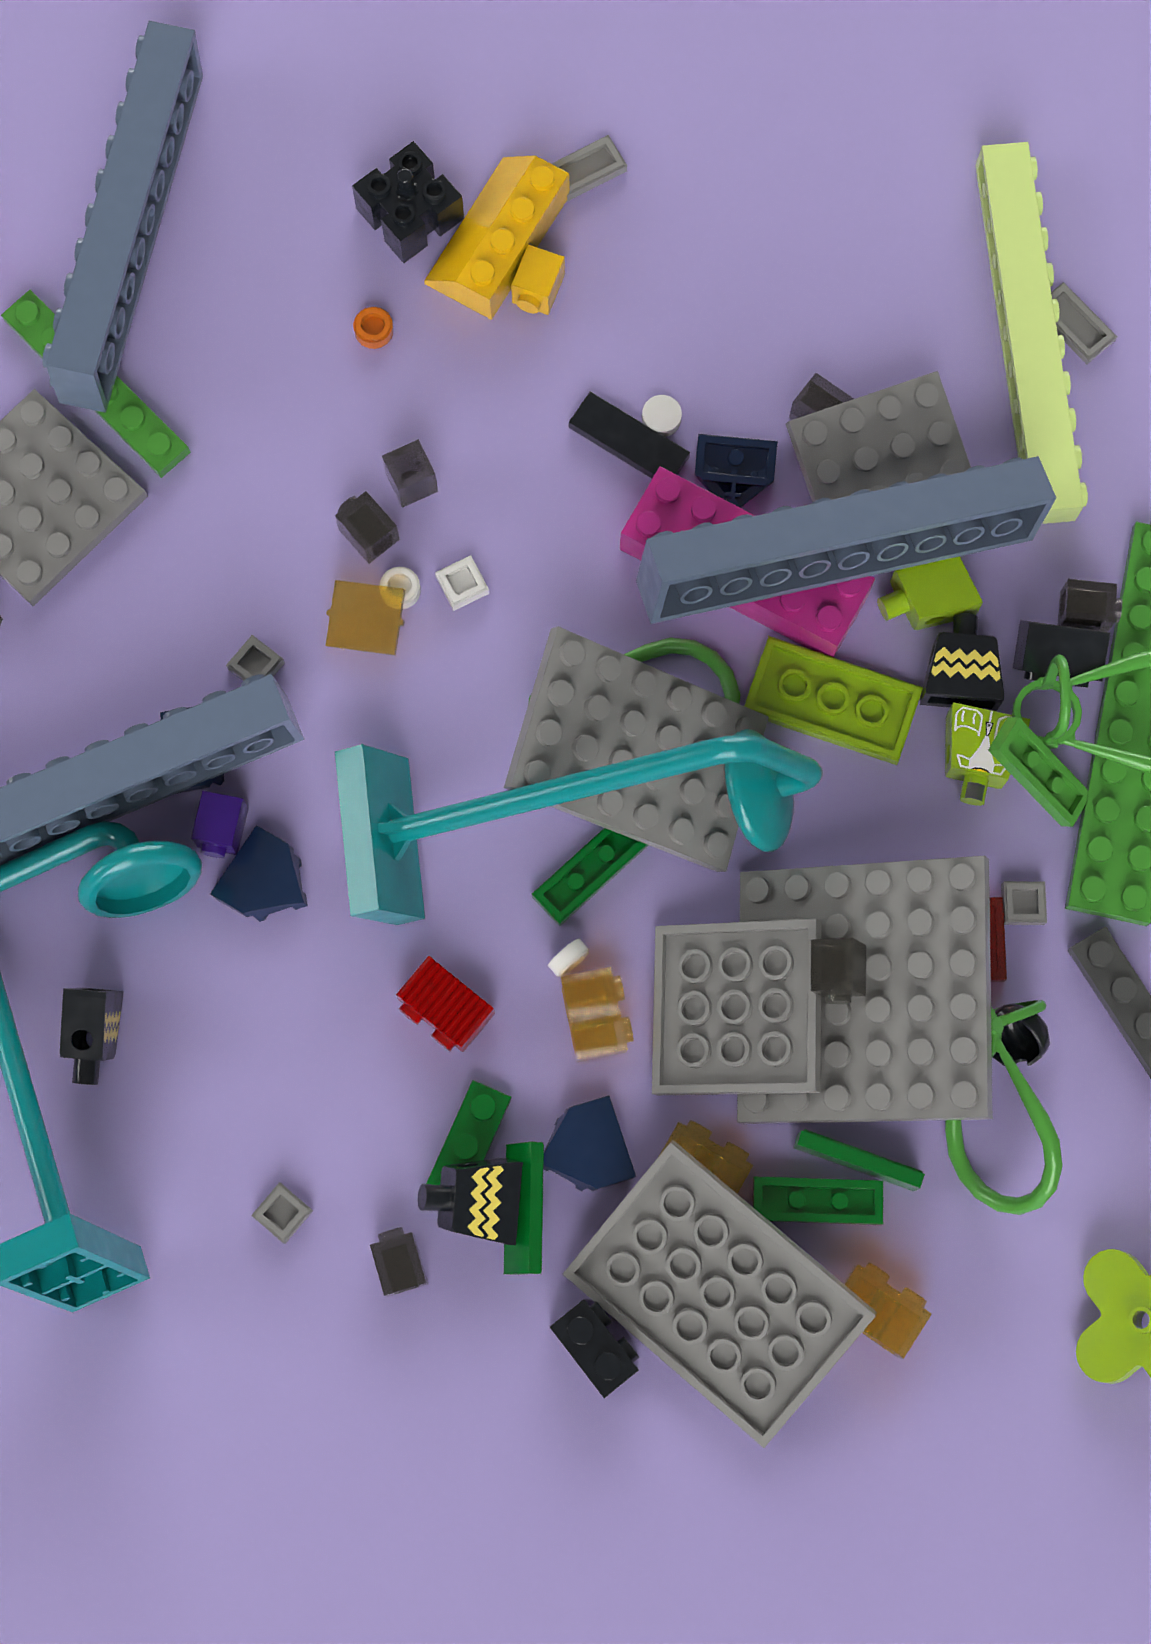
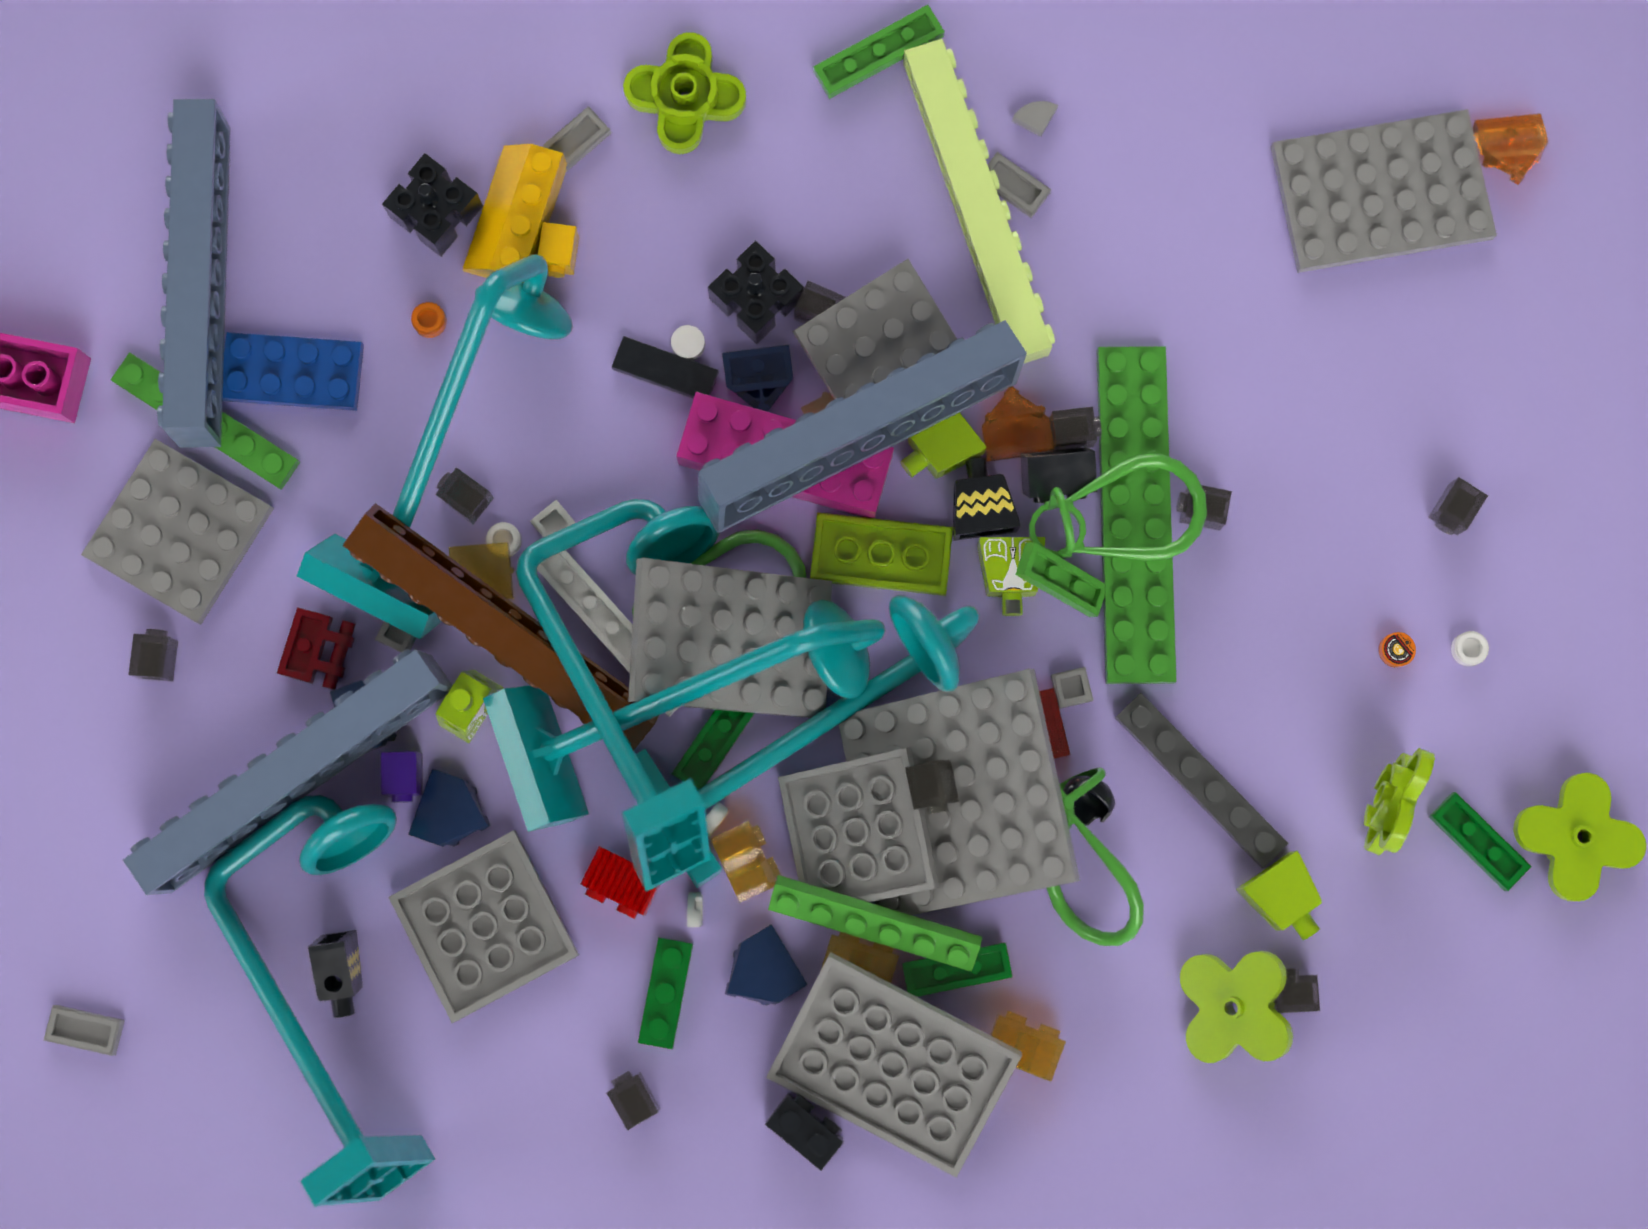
camera: 15 degrees left, 5 degrees up
light grey tile [251,1182,313,1244] -> none
clear smoke brick [382,439,438,508] -> none
black torso [418,1158,523,1245] -> none
green tile [504,1141,544,1275] -> none
green tile [793,1129,925,1191] -> none
none -> blue plate [223,332,364,411]
none -> dark red plate [277,607,356,690]
none -> teal piece [297,255,573,639]
none -> reddish brown brick [342,503,659,751]
none -> light grey plate [388,830,579,1023]
none -> lime torso [435,670,504,743]
none -> teal piece [516,499,719,892]
none -> white plate [537,550,681,717]
none -> lime plant [623,32,746,154]
none -> teal piece [636,595,979,888]
none -> white tile [687,892,703,927]
none -> black brick [708,240,804,344]
none -> bright green plate [768,875,982,972]
none -> bright green plate [813,5,945,99]
none -> clear orange slope [981,386,1054,462]
none -> light grey tile [1012,101,1058,137]

